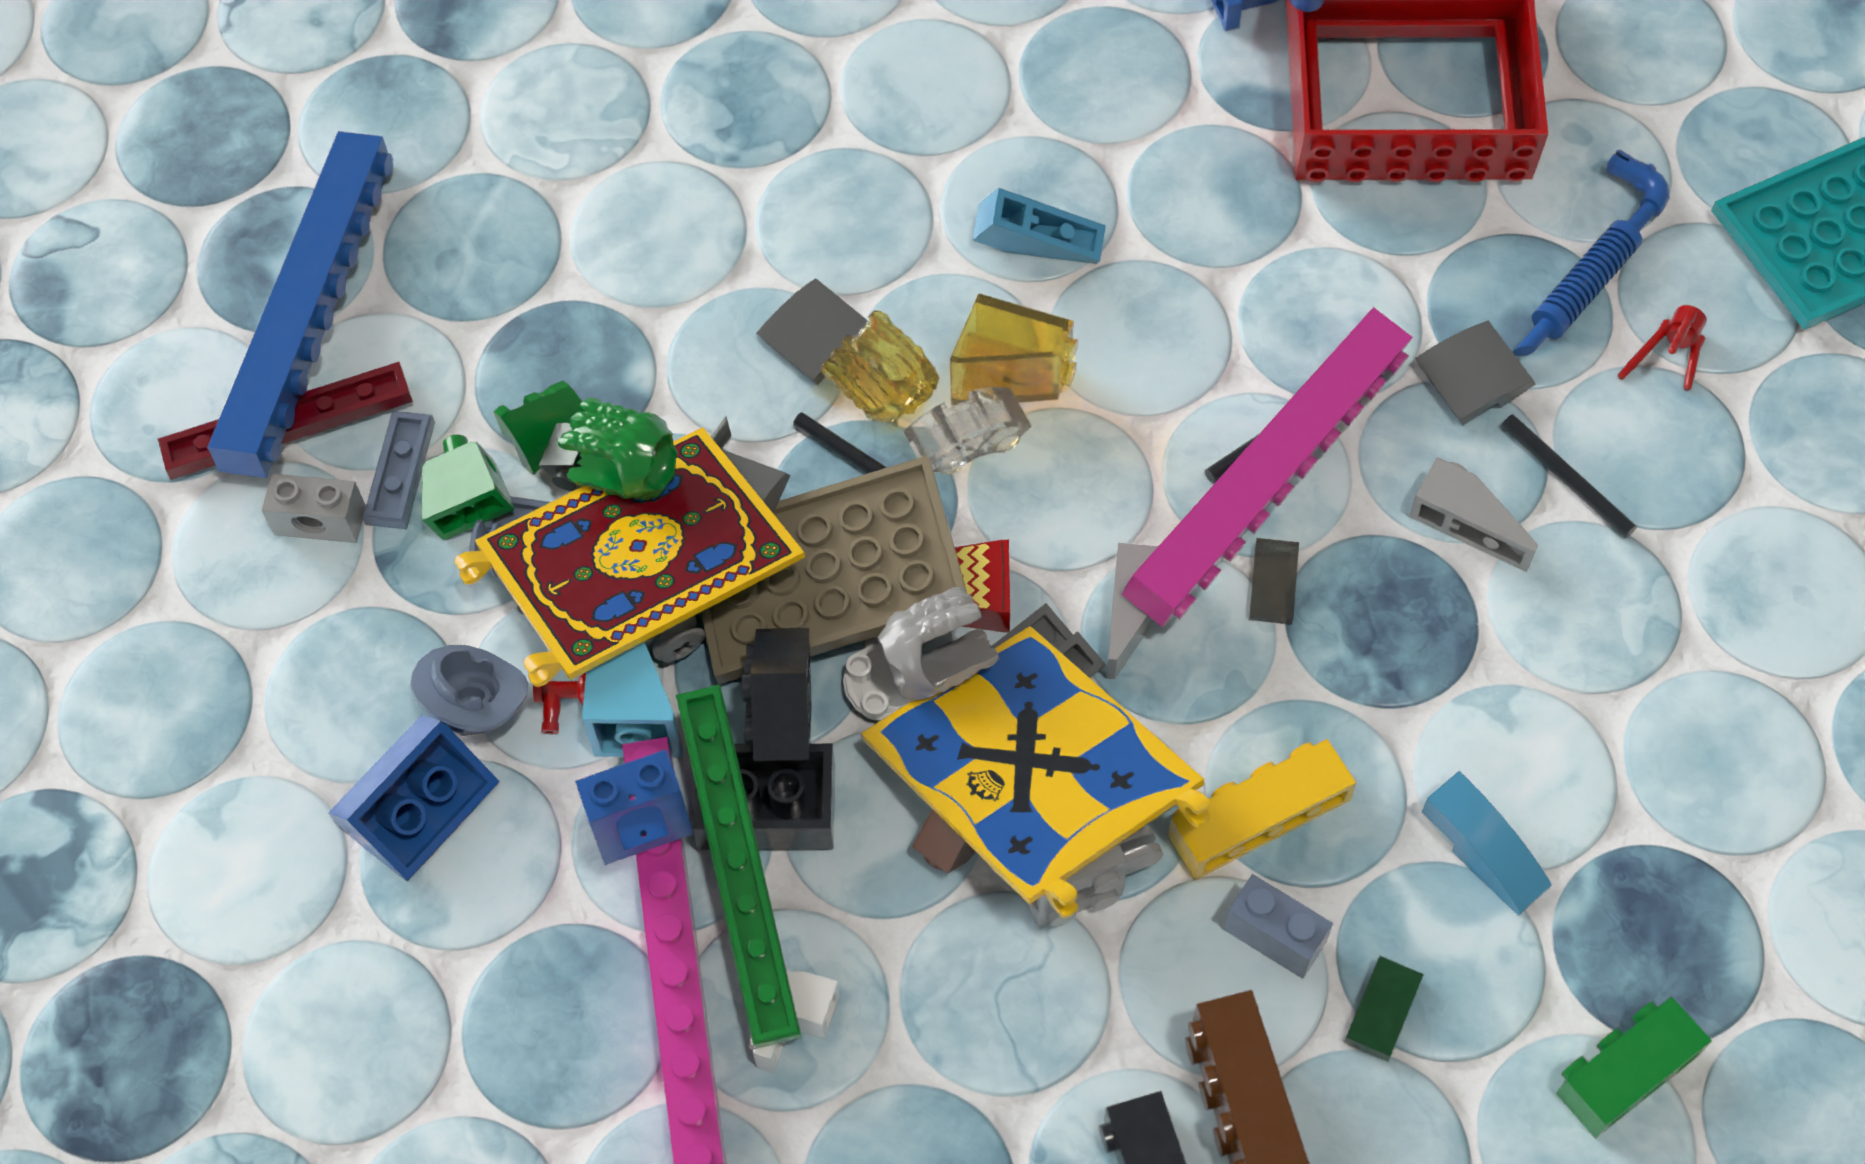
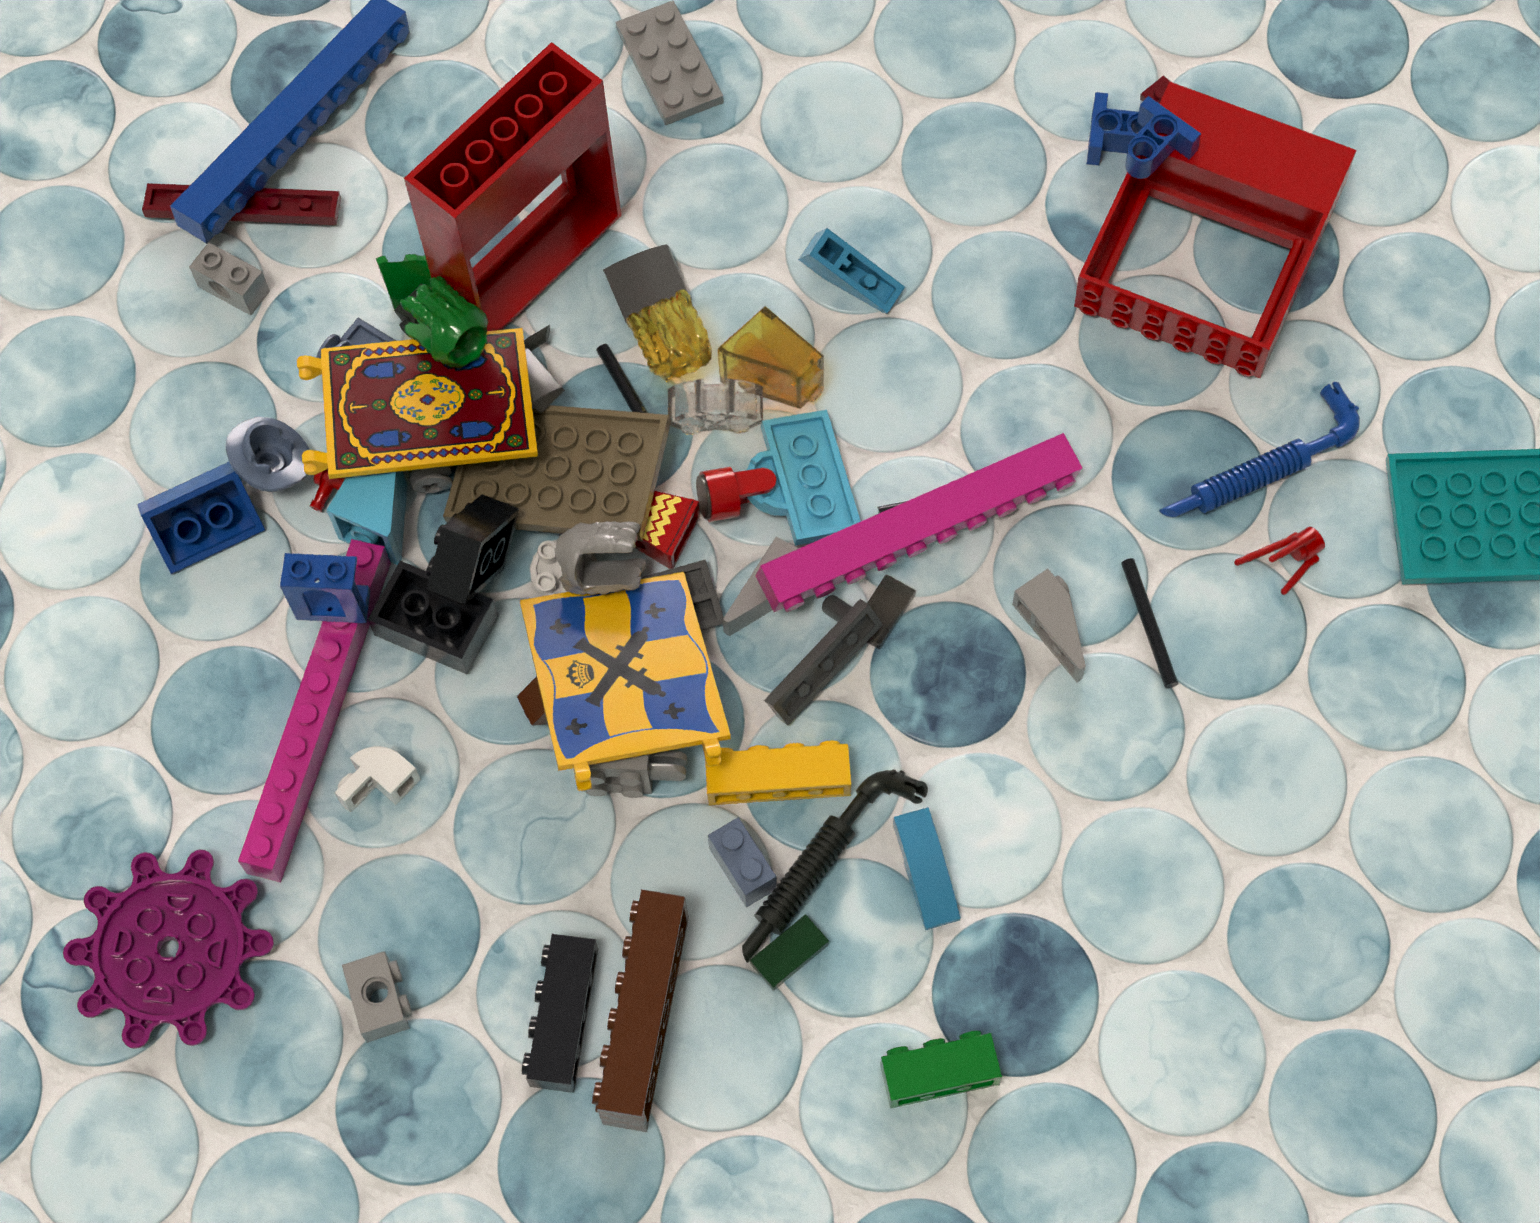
camera: 25 degrees right, 5 degrees up
sand blue tile [363,411,435,530] -> none
torso [421,434,515,540] -> none
green tile [676,684,802,1049] -> none
dark grey slope [1415,320,1536,426] -> none
none -> red panel [404,42,622,331]
none -> light grey plate [616,0,724,126]
none -> medium azure plate [696,410,861,546]
none -> pearl dark grey piece [742,769,928,963]
none -> dark grey piece [764,595,883,725]

